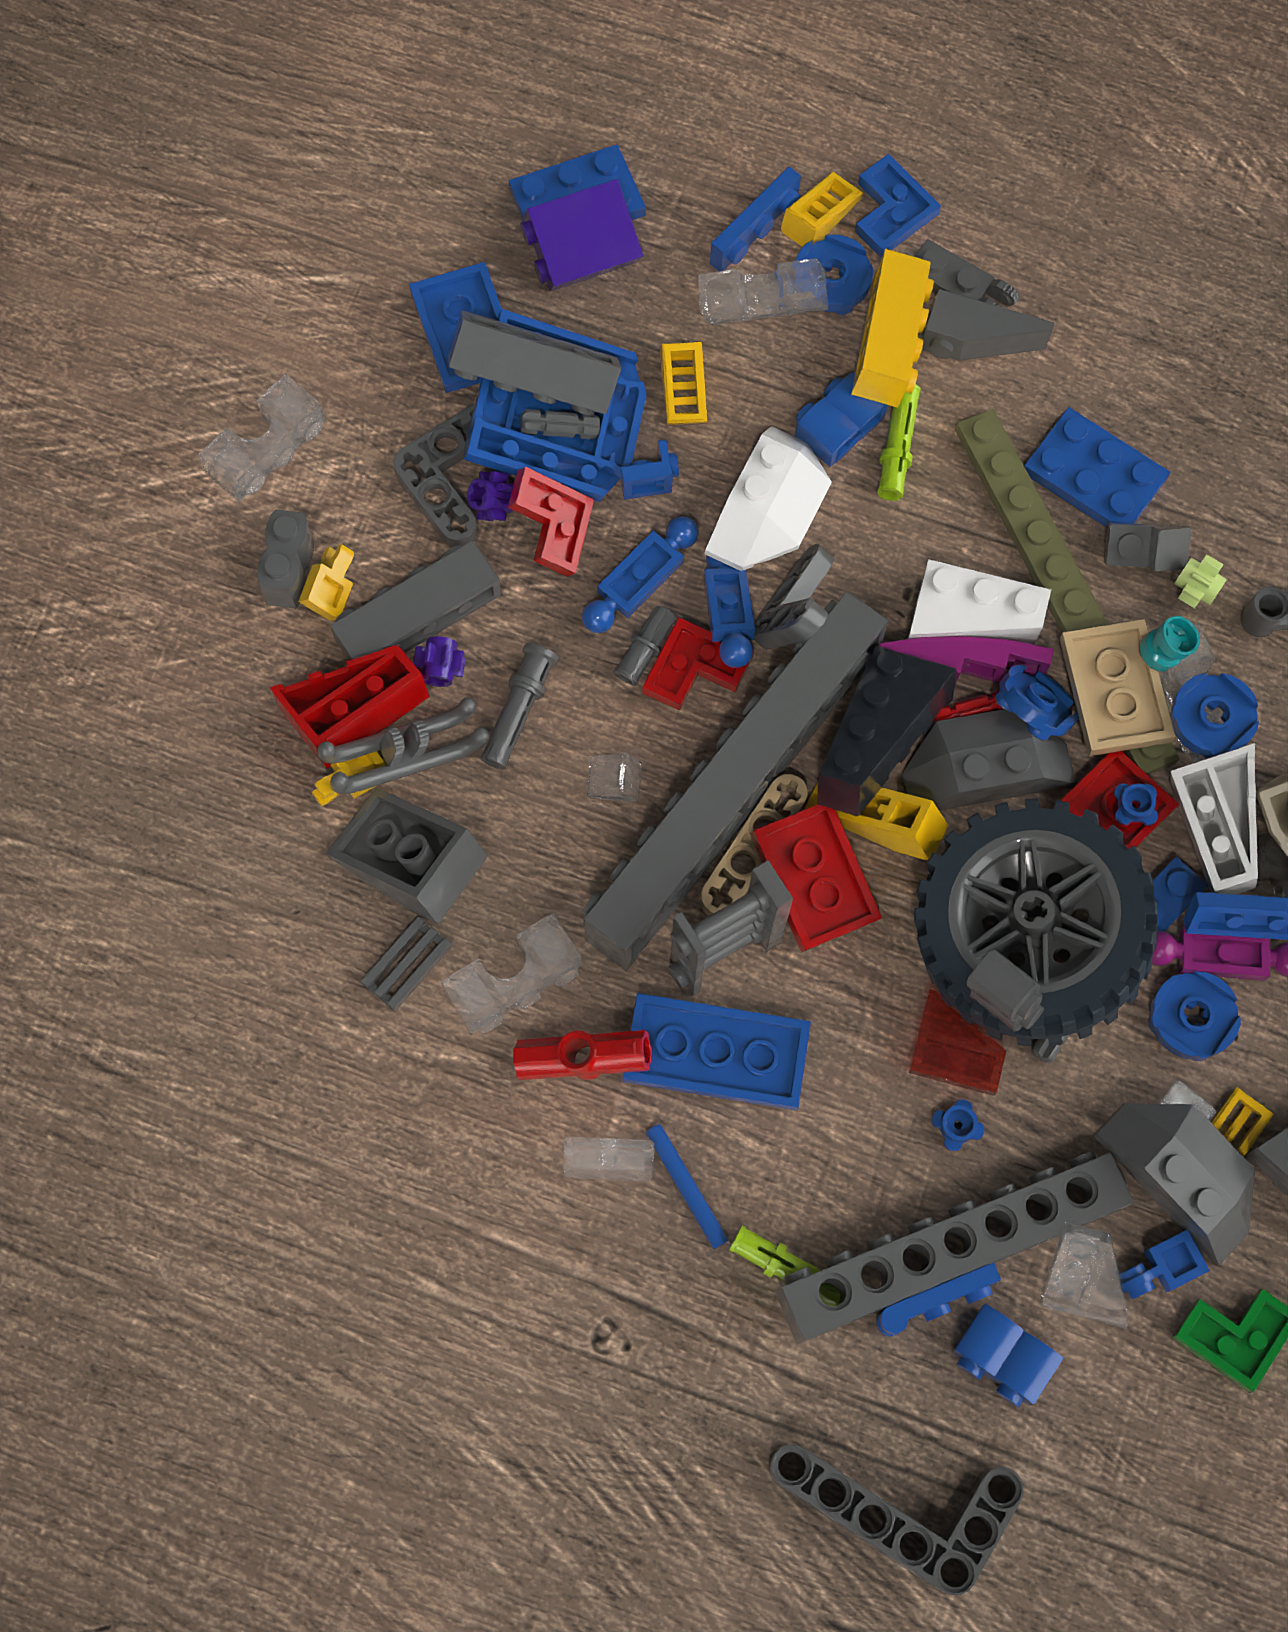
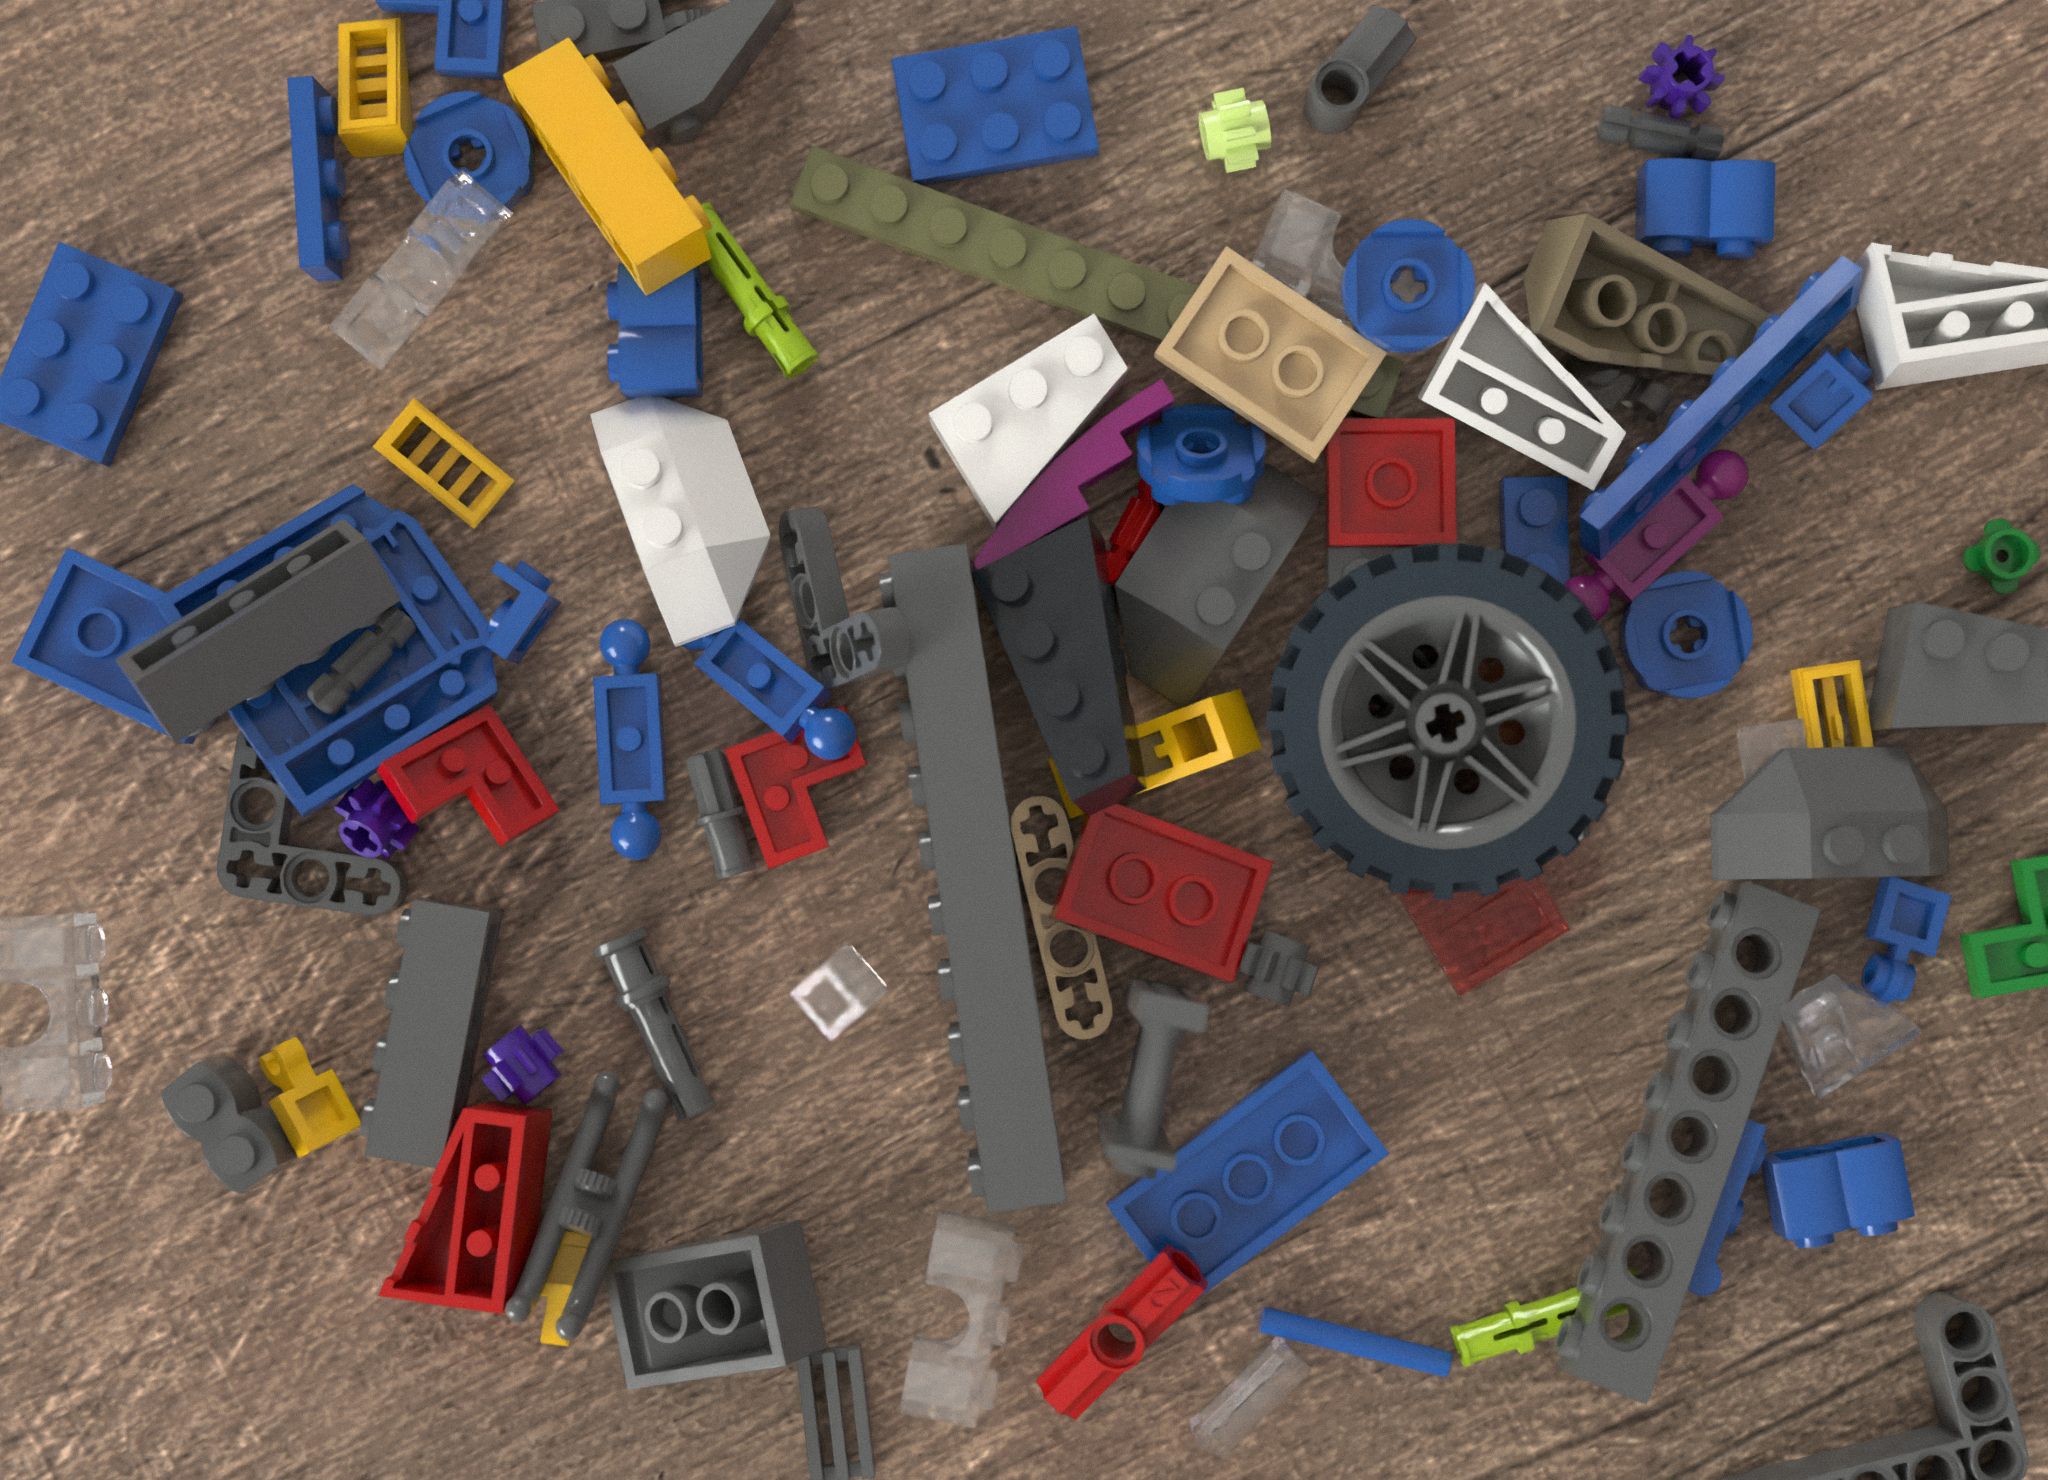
camera: 45 degrees left, 15 degrees up
dark purple brick [520,179,643,292] -> none
blue plate [932,1099,984,1151] -> none
dark grey brick [967,949,1044,1031] -> none
dark grey slope [1104,522,1192,572] -> none
blue plate [1113,784,1158,826] -> none
teal wheel [1139,616,1200,672] -> none
none -> dark grey gear [1237,930,1319,1007]

